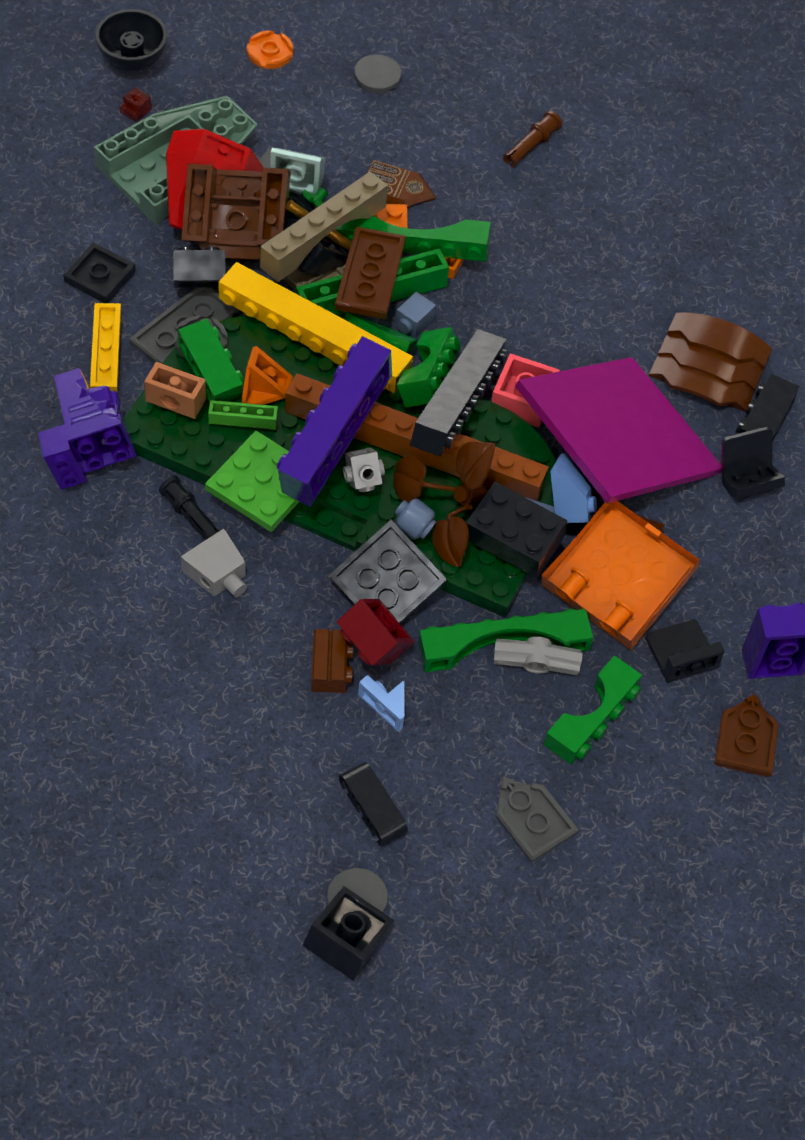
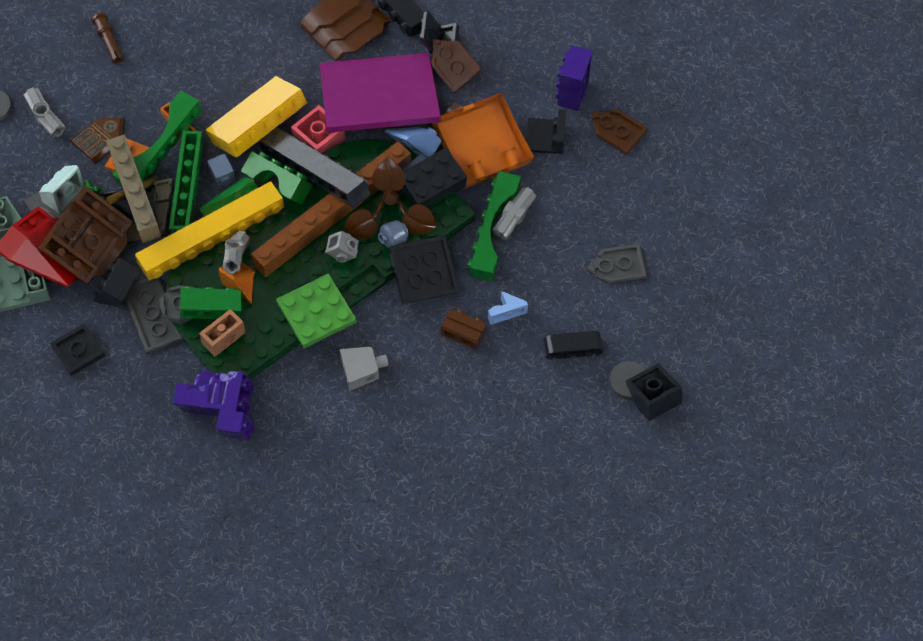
camera: 60 degrees left, 5 degrees up
yellow plate [90,303,121,392] -> none
black pin [159,476,219,540] -> none
bright green piece [208,400,278,430] -> none
dark purple brick [277,336,392,507] -> none
reddish brown tile [335,226,406,319] -> none
dark red brick [337,599,415,666] -> none
green arch [544,655,642,765] -> none
none -> light grey piece [24,88,66,138]
none -> yellow brick [205,76,307,158]
none -> light grey piece [223,230,250,274]
none -> reddish brown tile [431,40,482,93]

